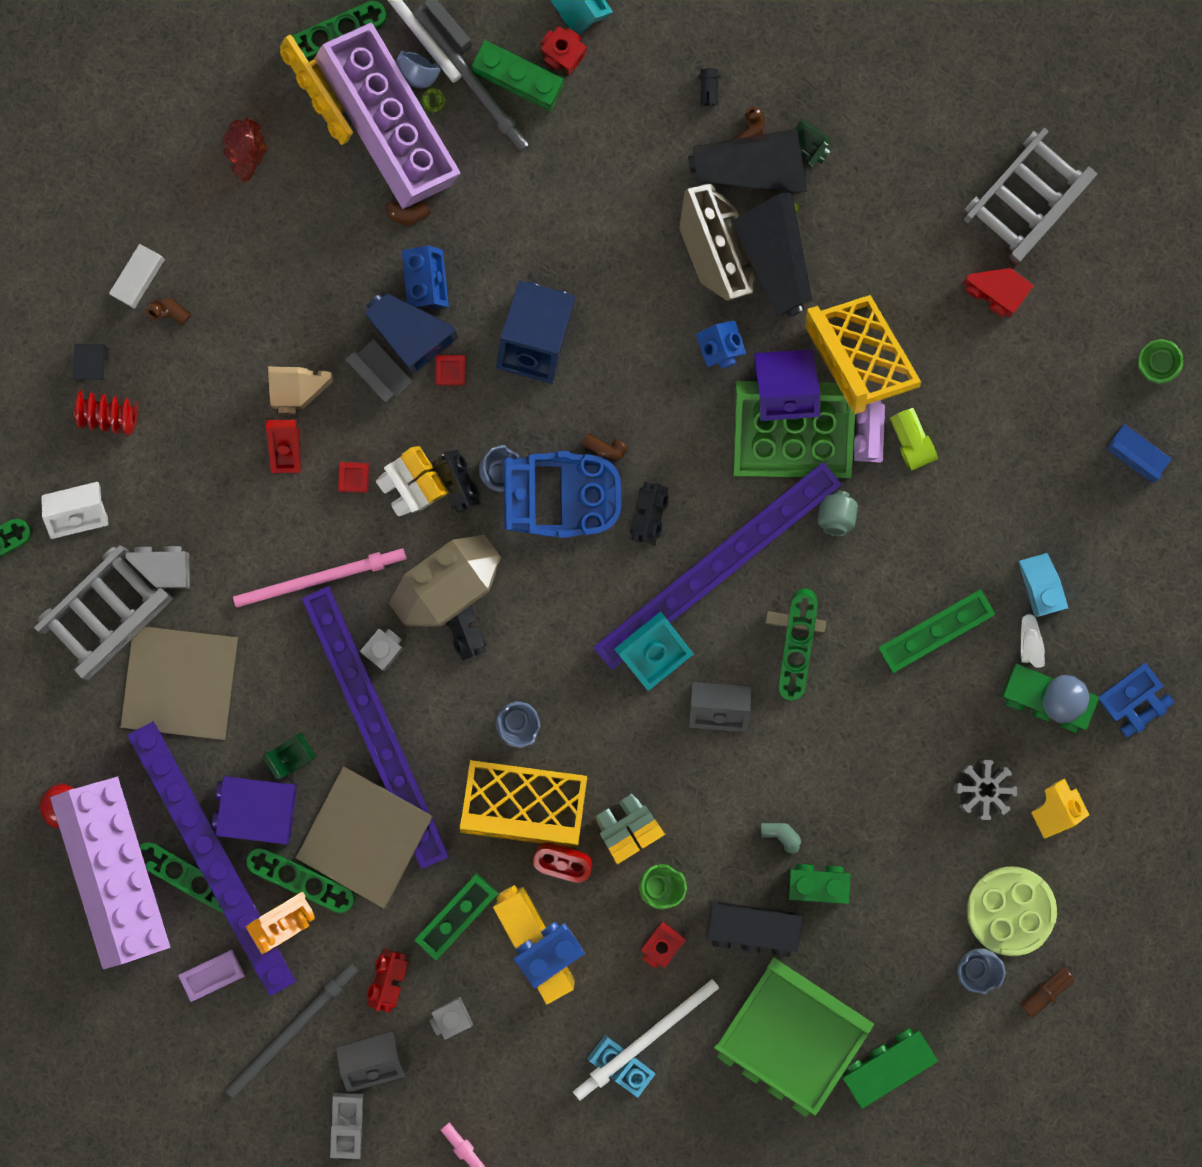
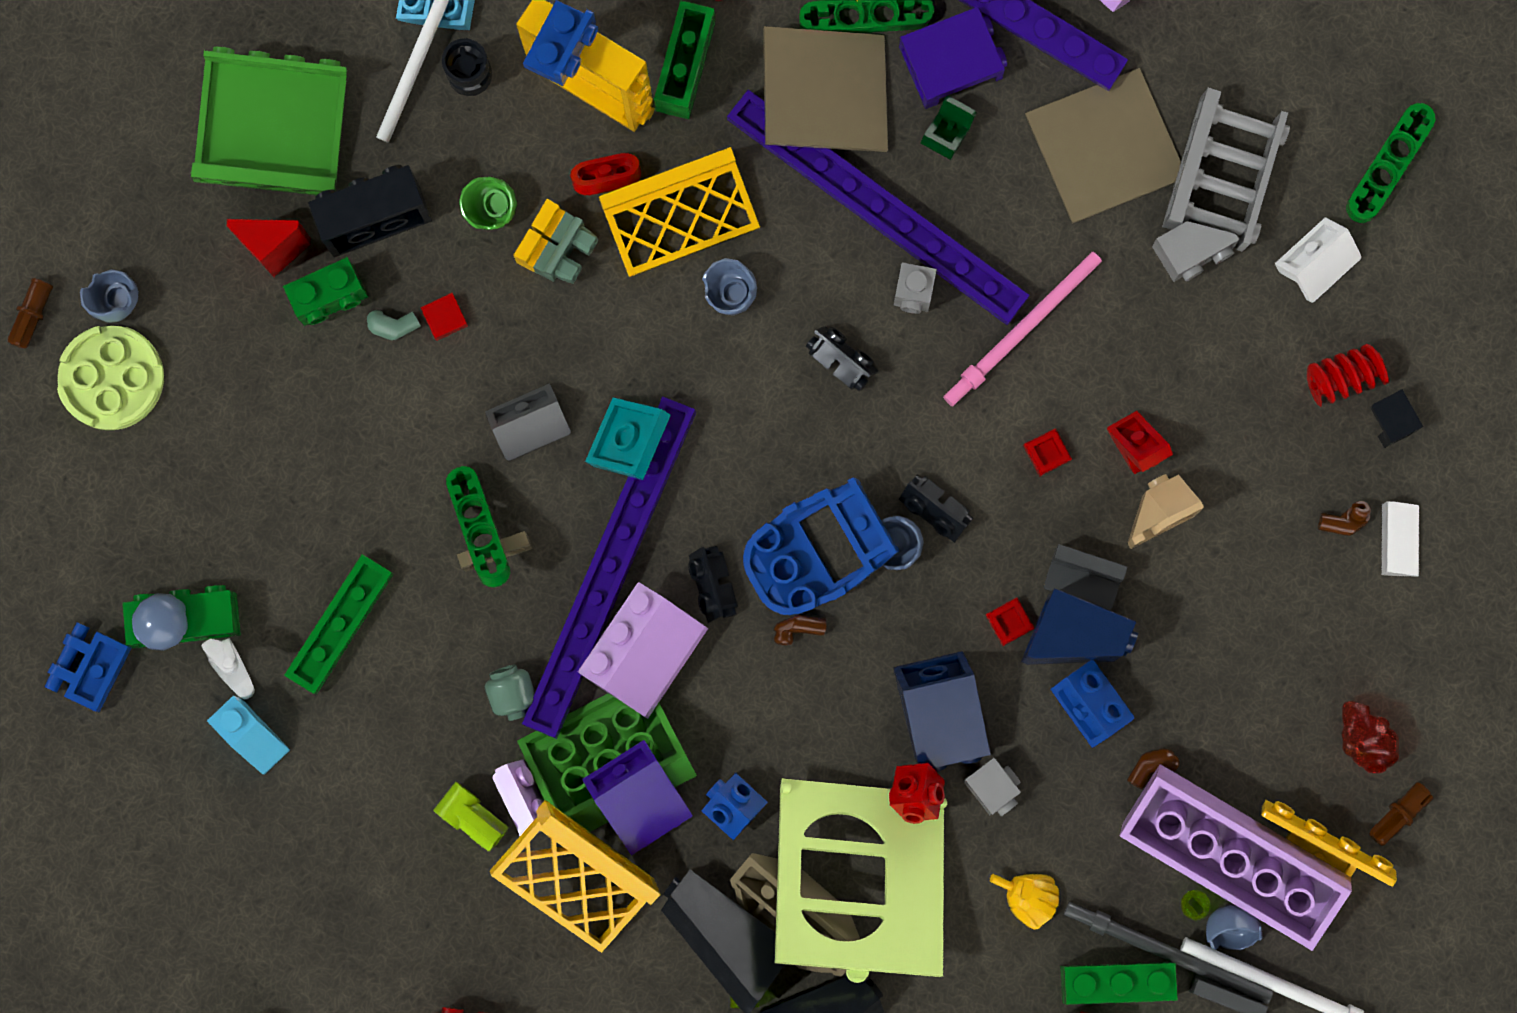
camera: 155 degrees right, 5 degrees down
green beam [292,1,387,61] -> none
hips [376,446,449,516] -> none
dark tan wedge [389,534,501,627] -> none
red brick [641,921,686,969] -> none
green brick [841,1027,938,1109] -> none
light grey gear [954,760,1017,820] -> none
yellow brick [1031,779,1089,839] -> none
blue panel [1105,424,1172,483] -> none
none -> red slope [227,219,311,277]
none -> red tile [420,293,468,341]
none -> black wheel [442,38,492,96]
none -> lavender slope [578,582,708,719]
none -> yellowish green door [775,778,947,983]
none -> red brick [889,763,945,824]
none -> light grey brick [963,758,1021,816]
none -> yellow piece [989,874,1059,929]
none -> reddish brown axle [1369,782,1434,846]

